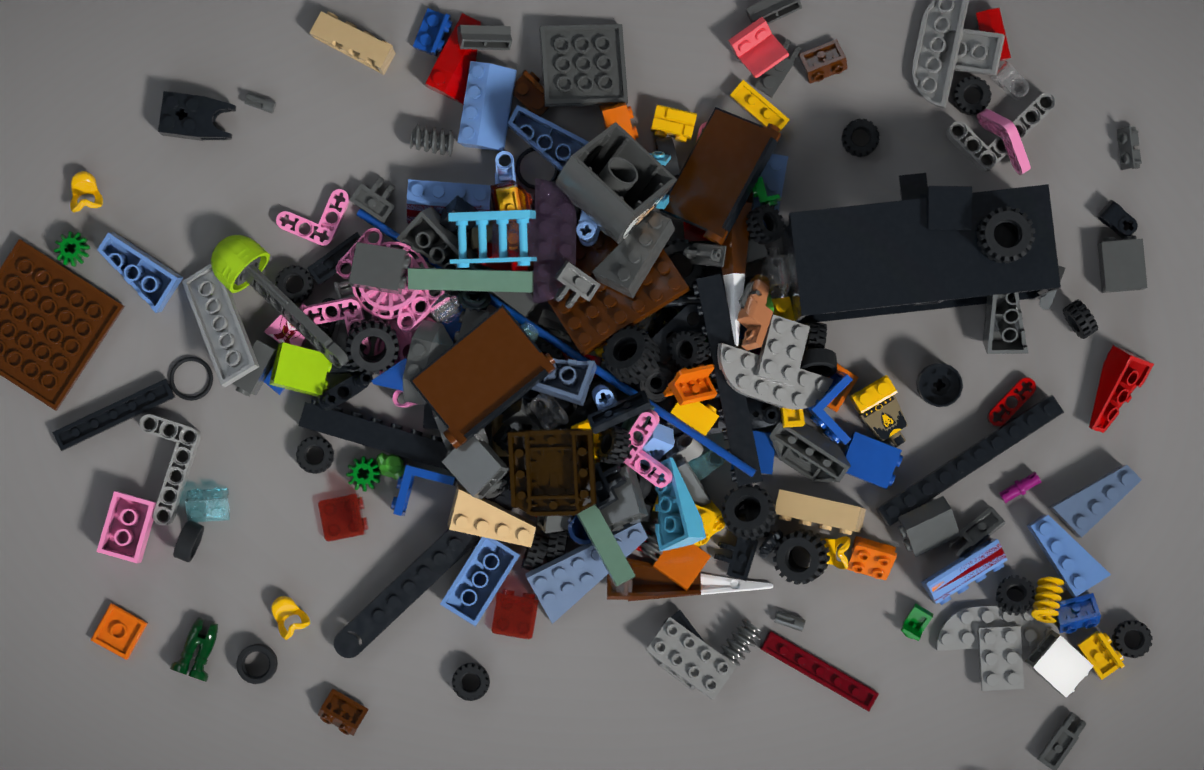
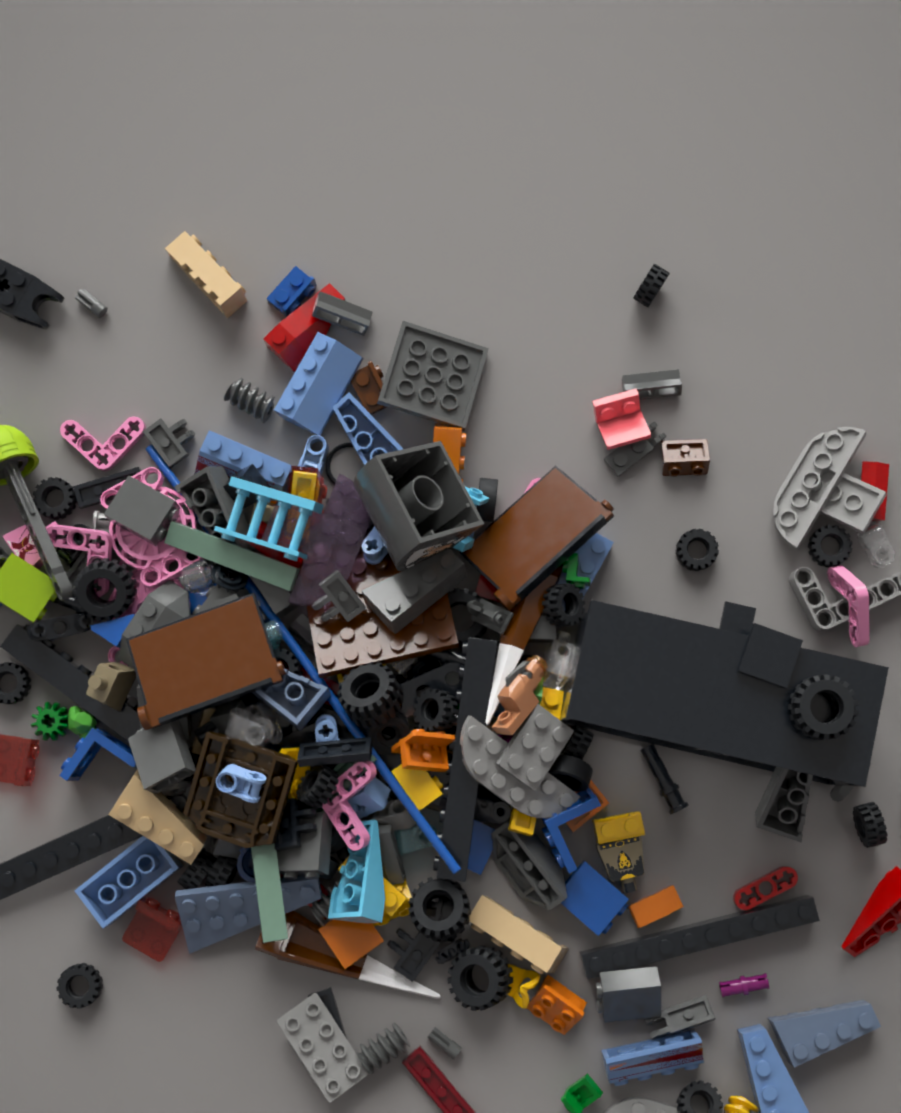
camera: 25 degrees right, 5 degrees down
yellow brick [651,105,697,142] -> none
yellow plate [729,80,790,132] -> none
black wheel [916,363,963,407] -> none
none -> dark tan torso [86,662,136,712]
none -> light blue piece [216,764,266,803]
none -> clear piece [225,708,274,745]
none -> orange slope [628,885,684,928]
none -> black pin [640,743,689,815]

